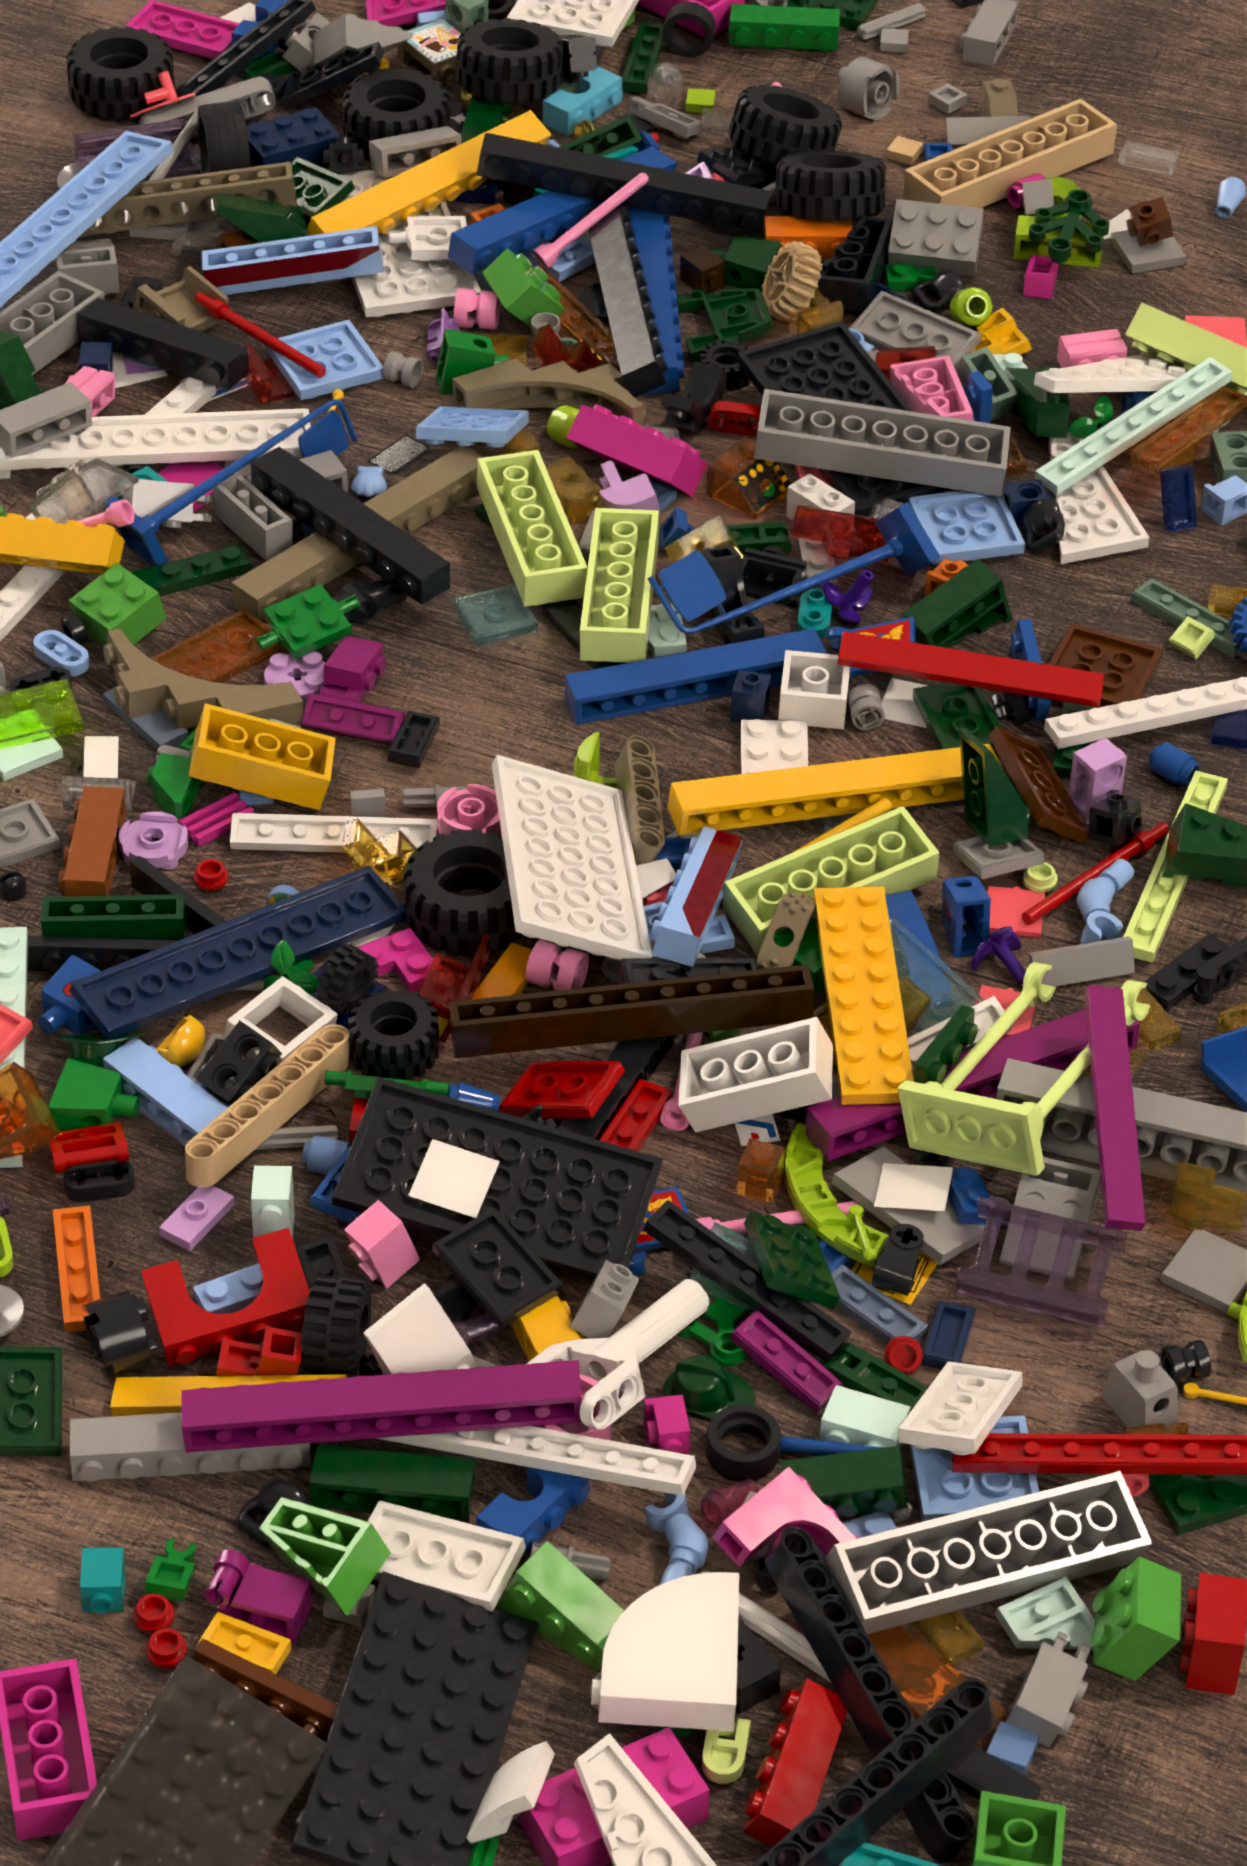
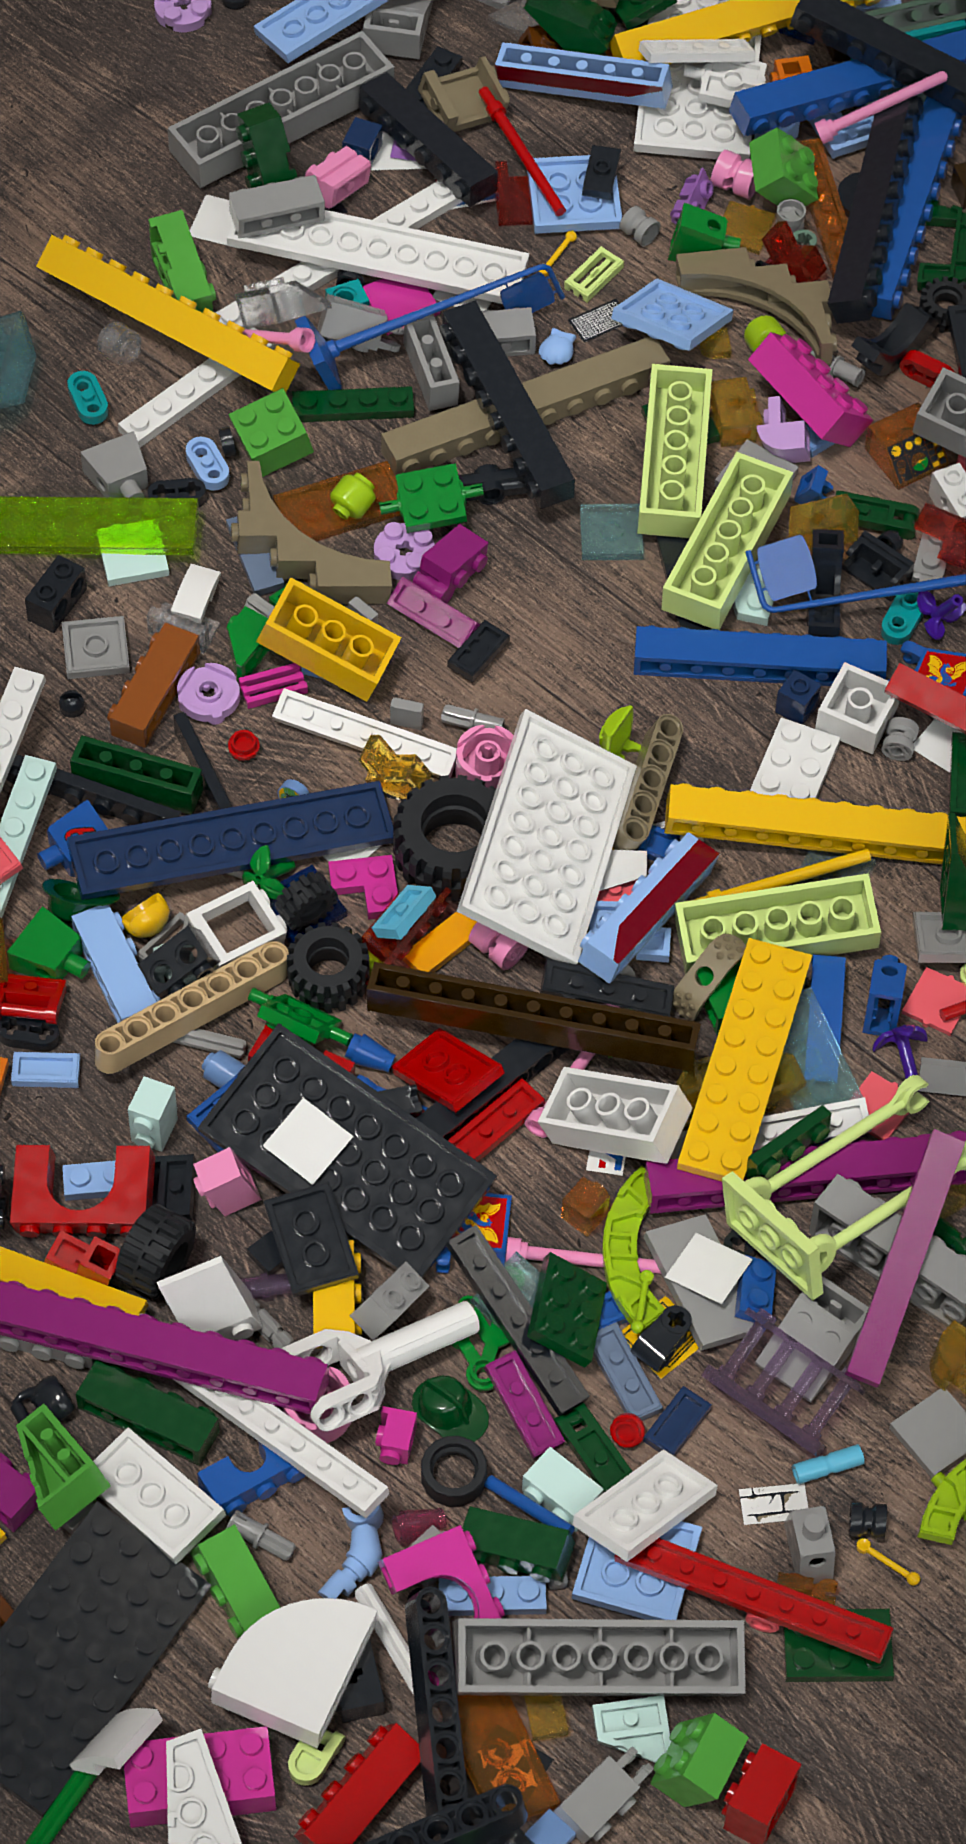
camera: 20 degrees right, 15 degrees up
lavender plate [159,1185,235,1251] -> none
none -> light blue tile [11,1052,81,1088]
none -> lime head [330,473,376,520]
none -> medium azure plate [372,885,436,940]
none -> yellowish green tile [564,247,624,303]
none -> black plate [582,145,621,200]
none -> white tile [639,39,756,63]
none -> white sticker [739,1483,808,1525]
none -> medium azure piece [792,1444,865,1485]

